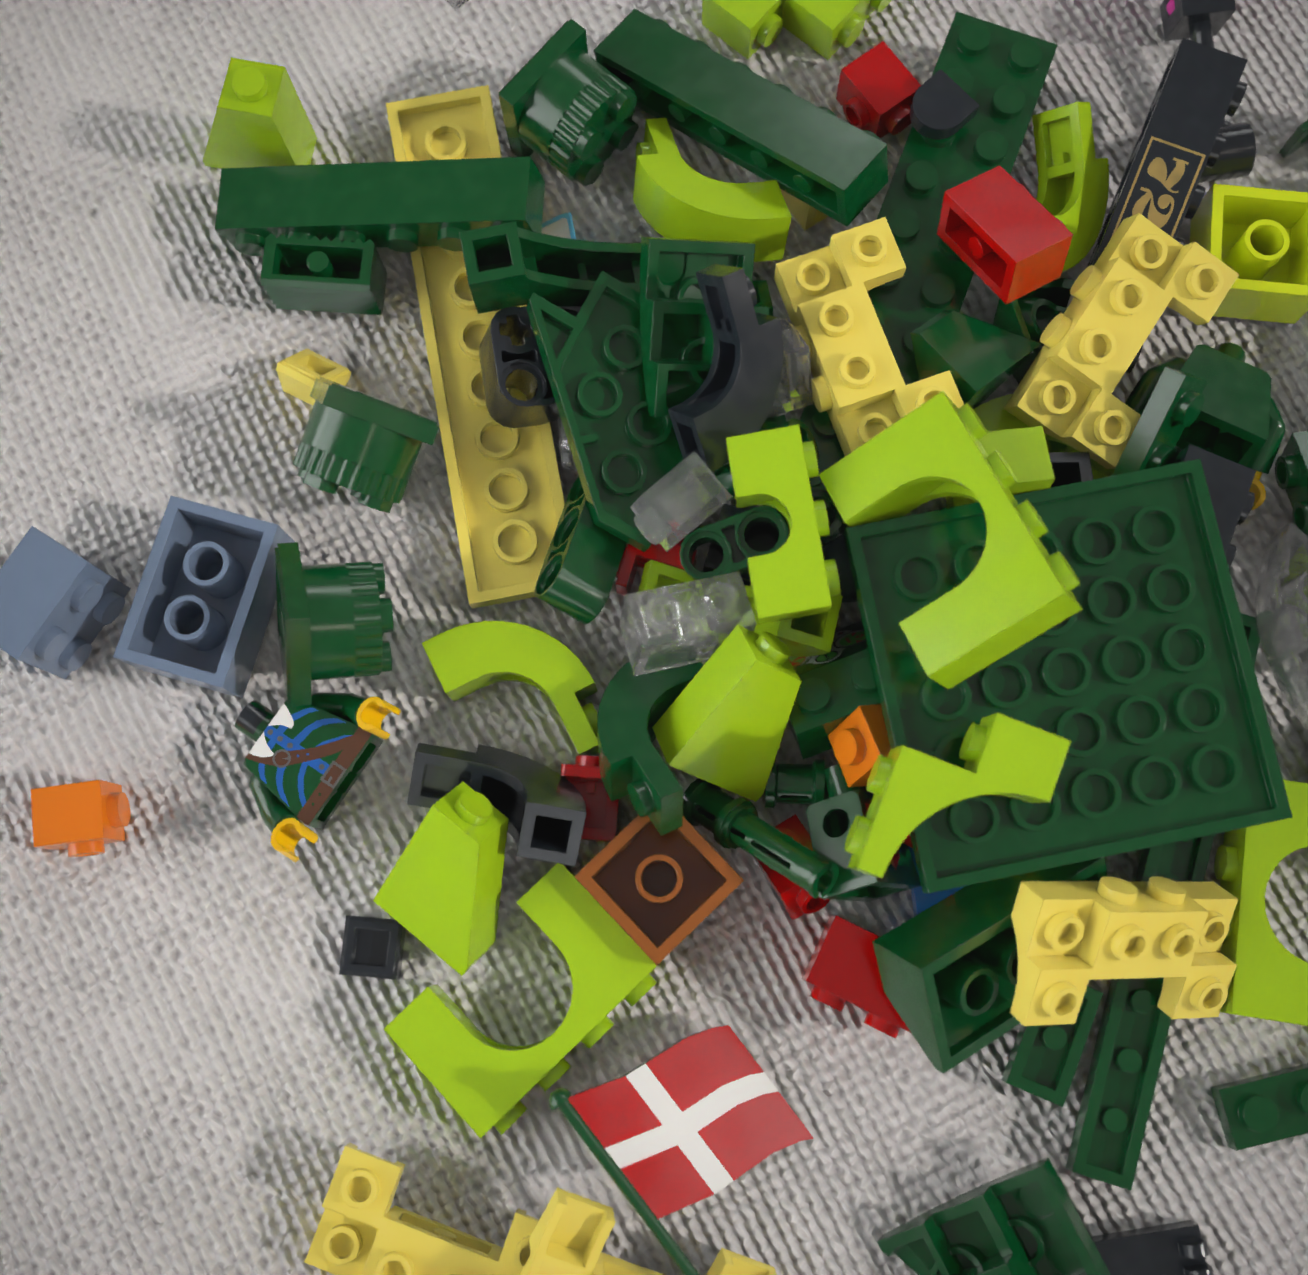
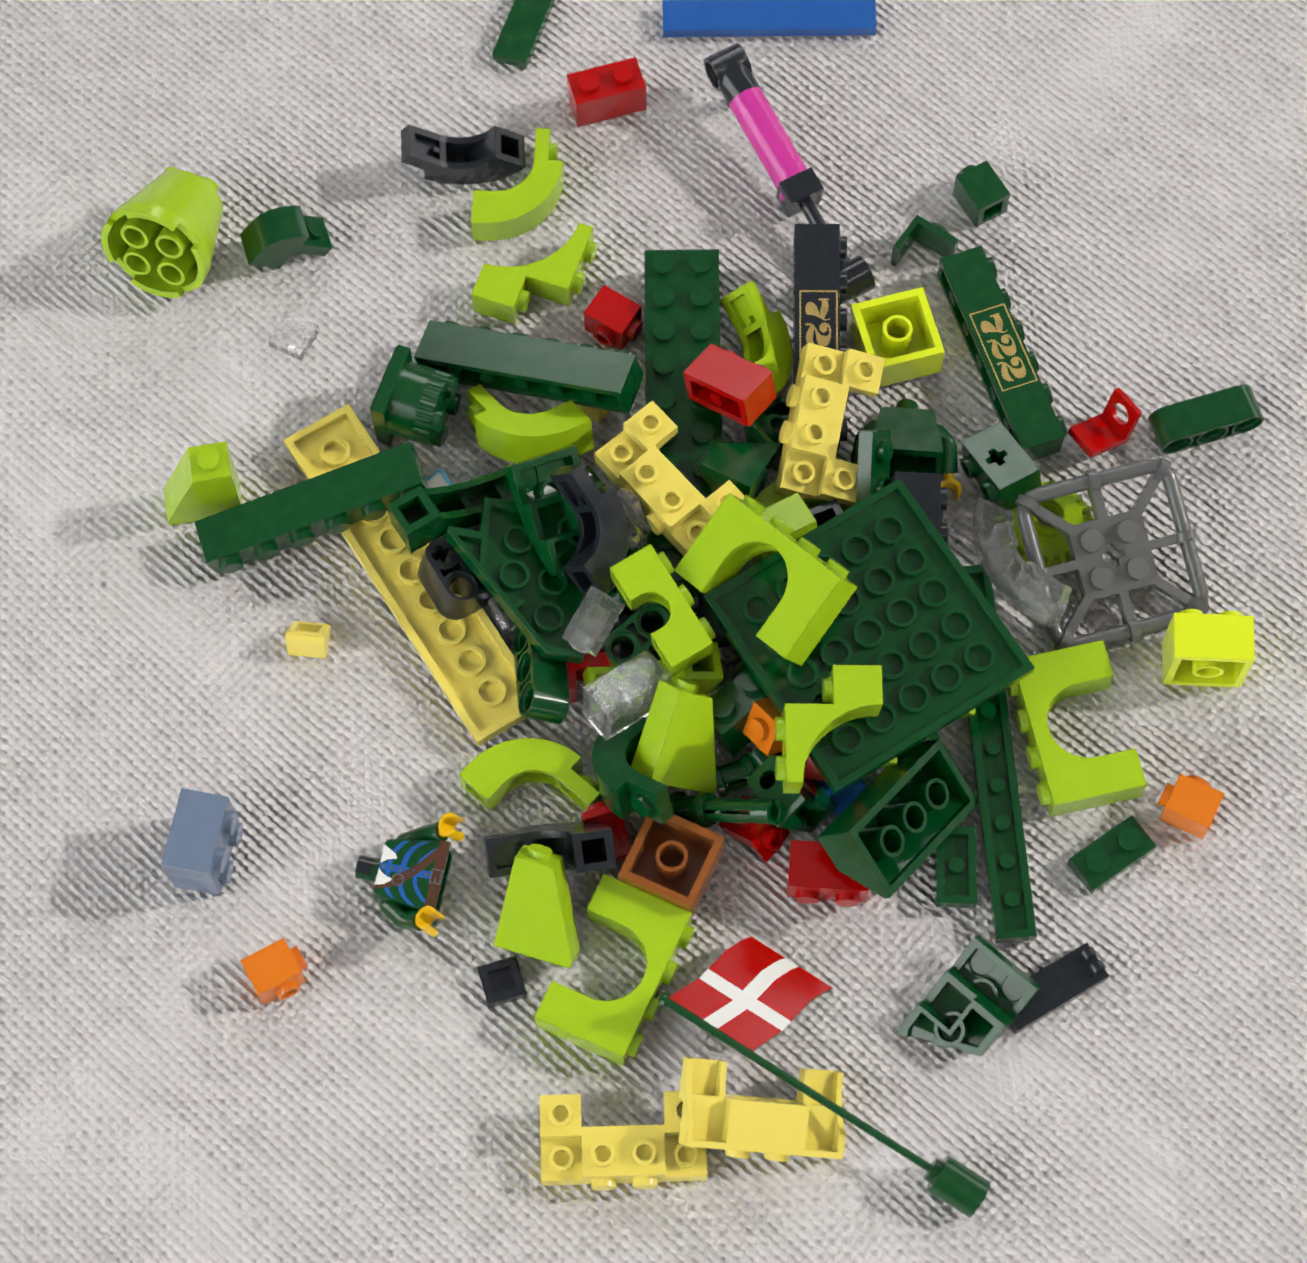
camera: 25 degrees left, 10 degrees down
sand blue brick [113,496,295,699] -> none
dark green brick [260,233,387,315] -> none
dark green piece [275,542,394,707] -> none
dark green piece [293,377,439,513] -> none
black tile [910,69,979,140] -> none
light yellow bracket [1010,876,1238,1026] -> none

